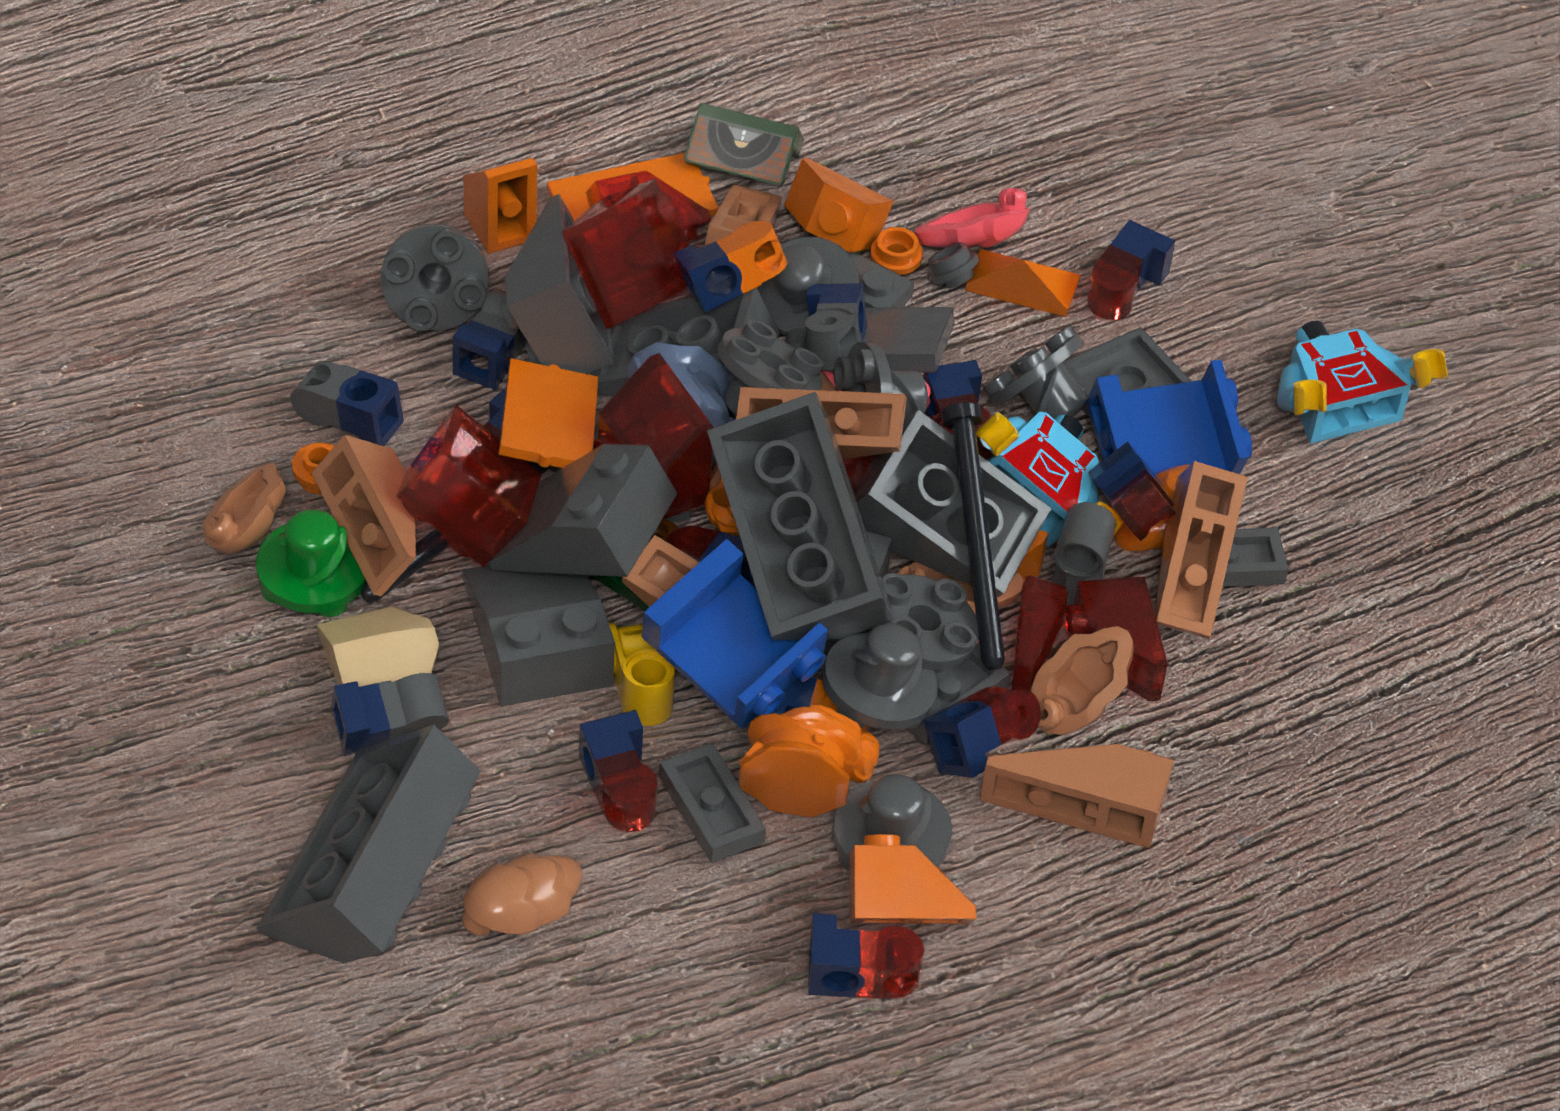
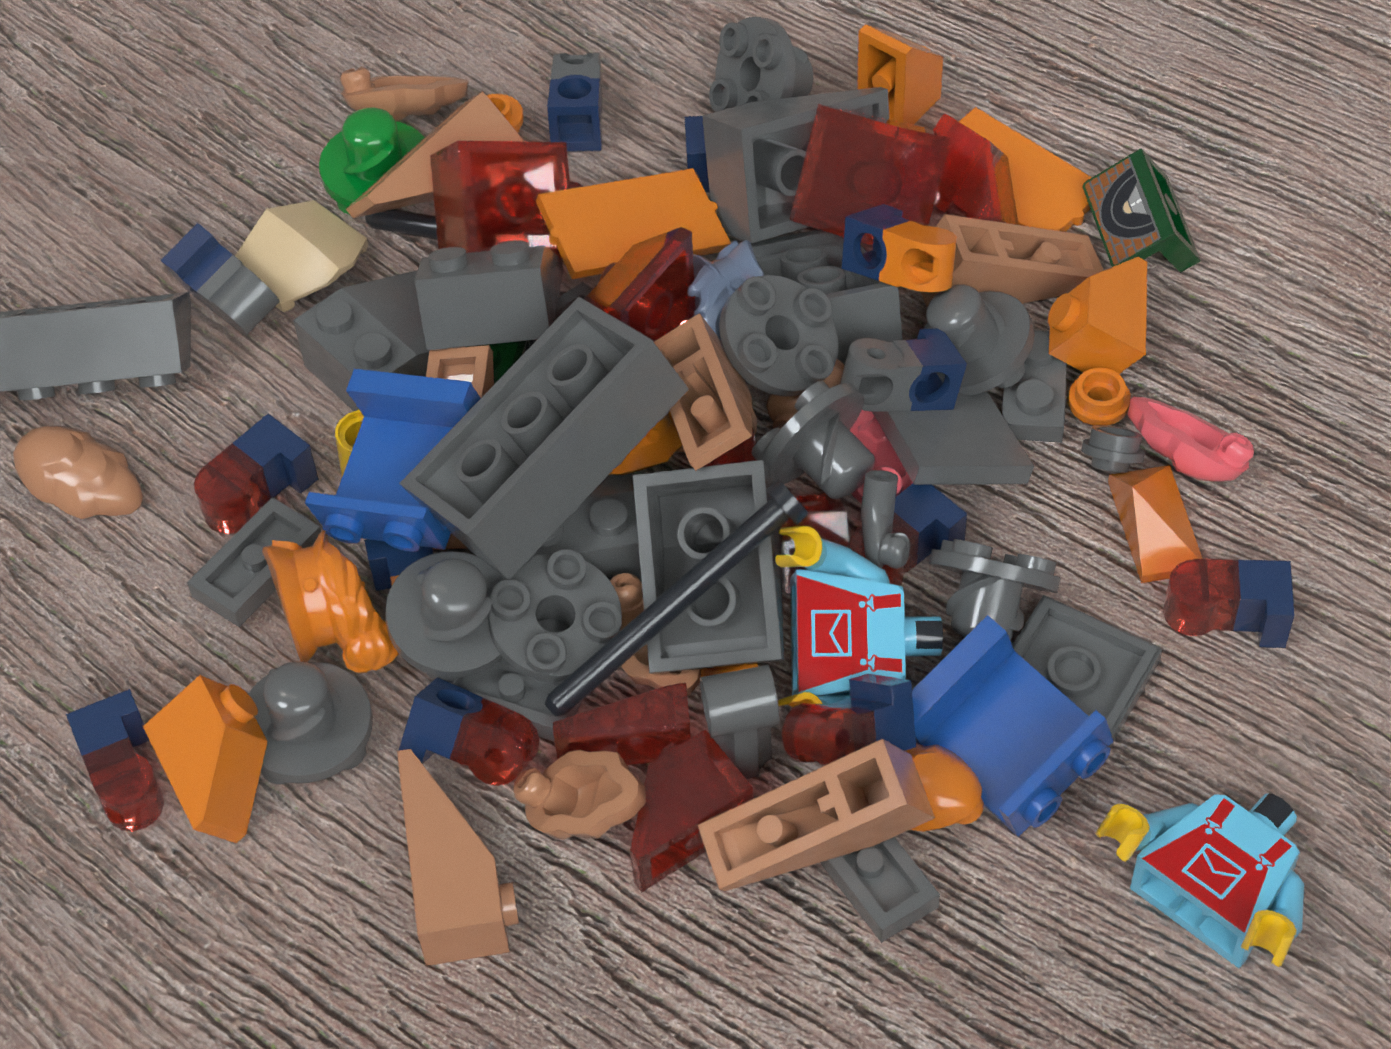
camera: 70 degrees right, 5 degrees up
none -> dark grey arm [861,470,910,569]

